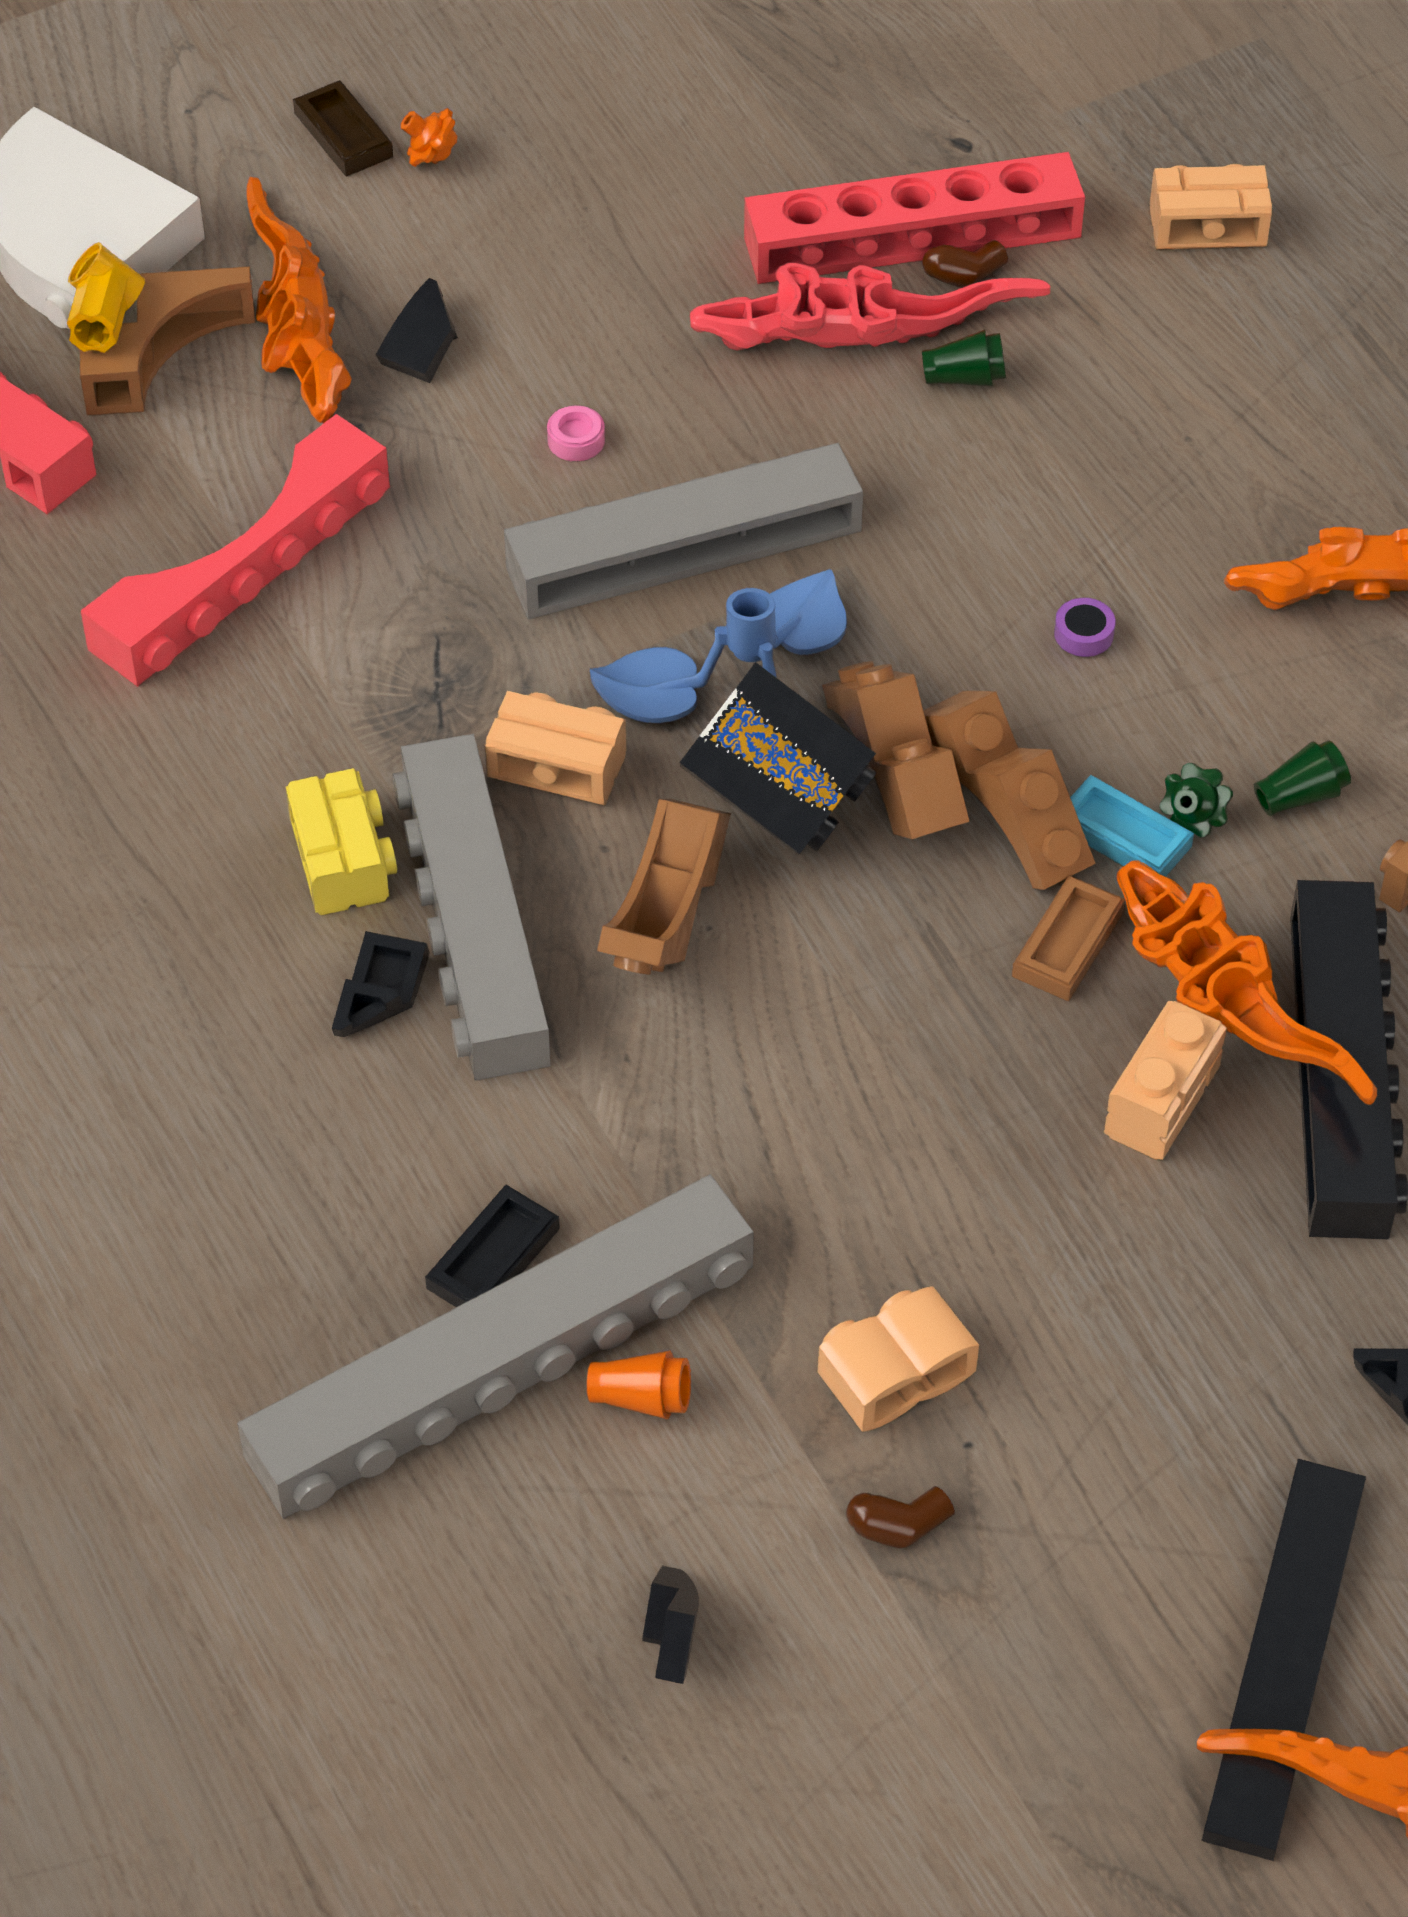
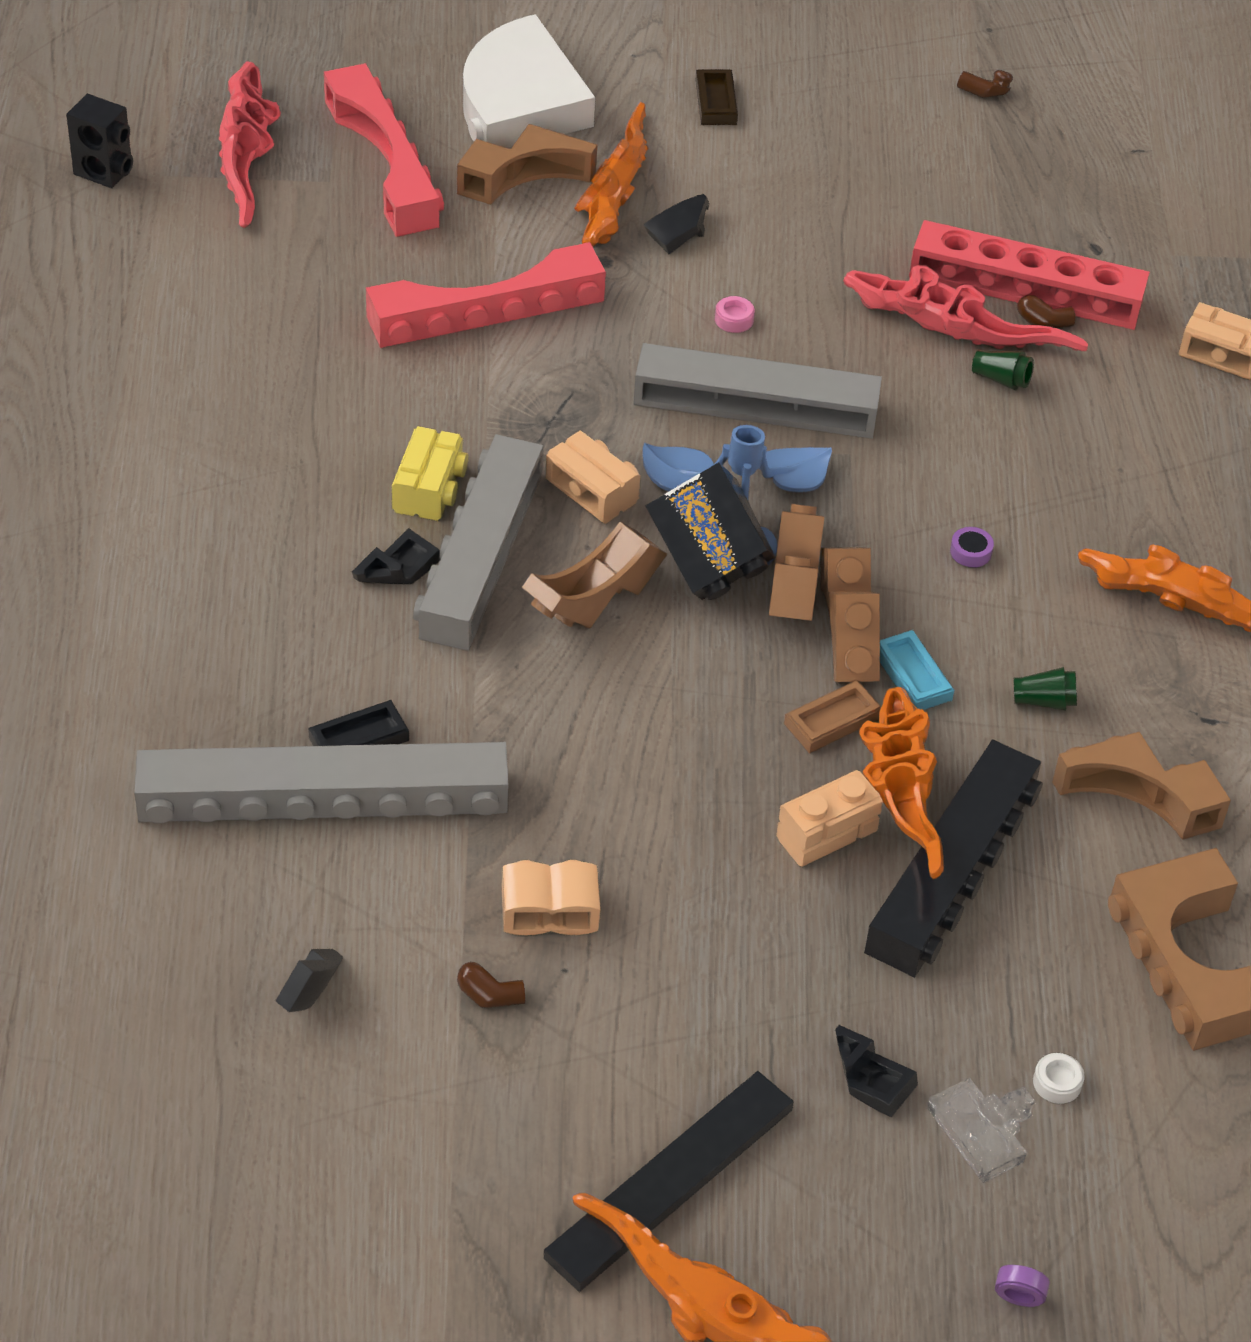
camera: 25 degrees right, 5 degrees down
yellow piece [67,242,145,353] -> none
orange plant [401,108,458,167] -> none
orange cone [587,1351,691,1419] -> none
dark green plant [1159,762,1233,838] -> none

